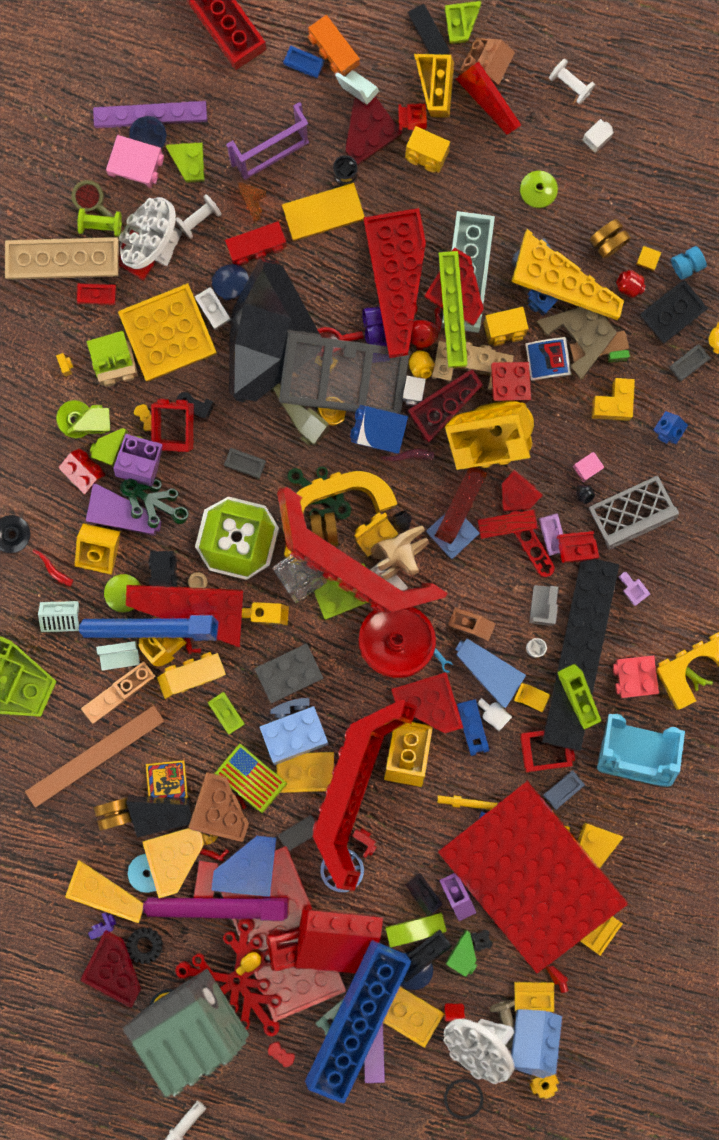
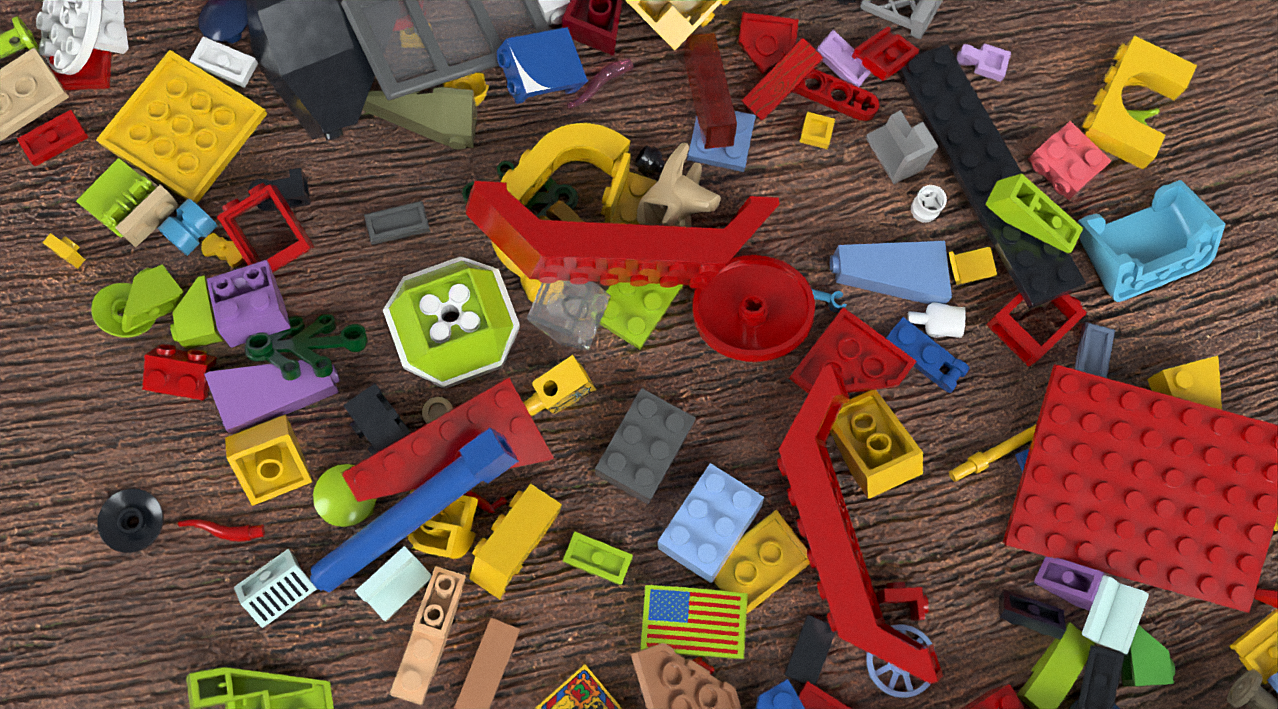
camera: 45 degrees left, 10 degrees down
sand blue slope [271,698,310,718] -> none
nougat slope [448,608,496,641] -> none
black plate [471,929,493,952] -> none
none -> dark azure wheel [157,198,218,256]
none -> yellow plate [799,112,835,149]
none -> light aqua panel [1082,575,1149,655]

